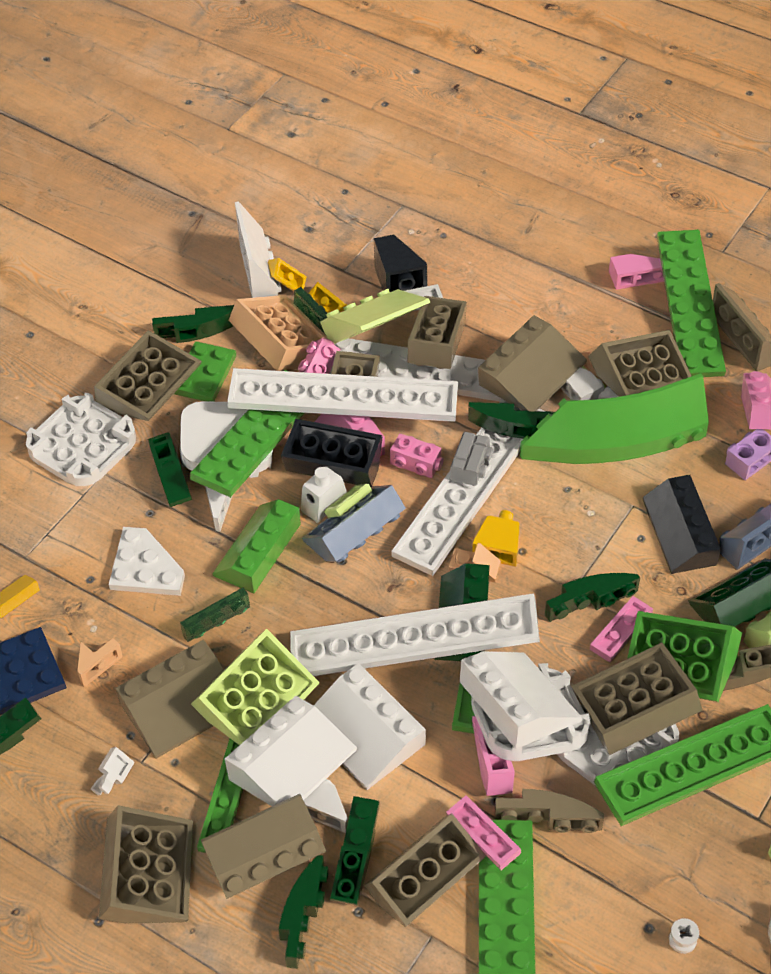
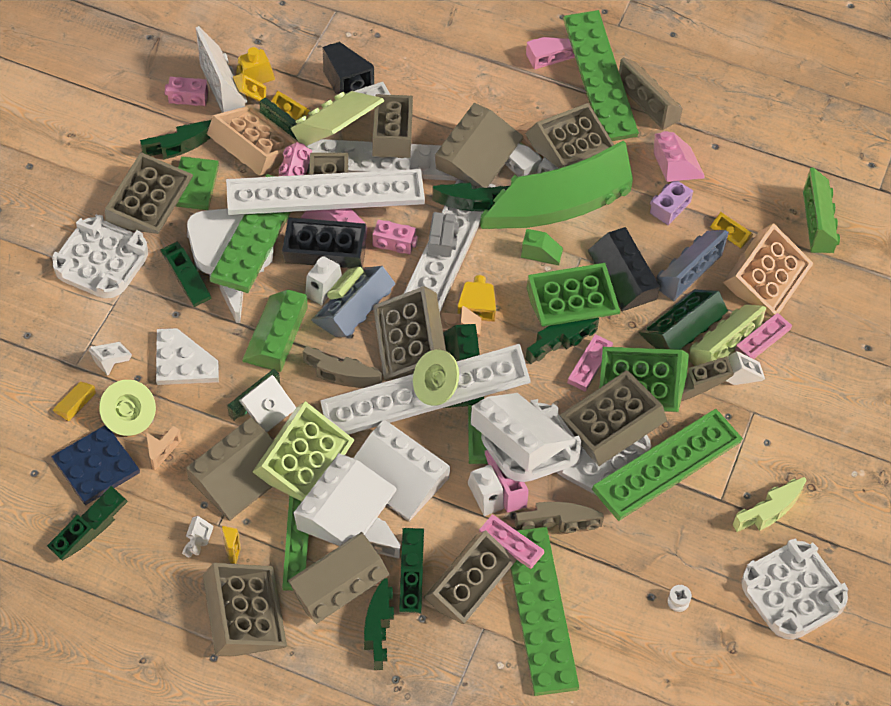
camera: 15 degrees left, 5 degrees up
none -> white slope [89,342,132,375]
none -> yellowish green hat [99,380,156,436]
none -> bright pink brick [165,77,208,106]
none -> yellow slope [222,526,241,564]
none -> yellow torso [236,47,275,84]
none -> white plate [239,375,296,432]
none -> dark tan slope [303,346,382,388]
none -> dark tan slope [373,286,446,381]
none -> yellowish green hat [413,350,459,406]
none -> white torso [468,465,504,516]
none -> bright green slope [521,229,563,266]
none -> bright green slope [526,263,620,327]

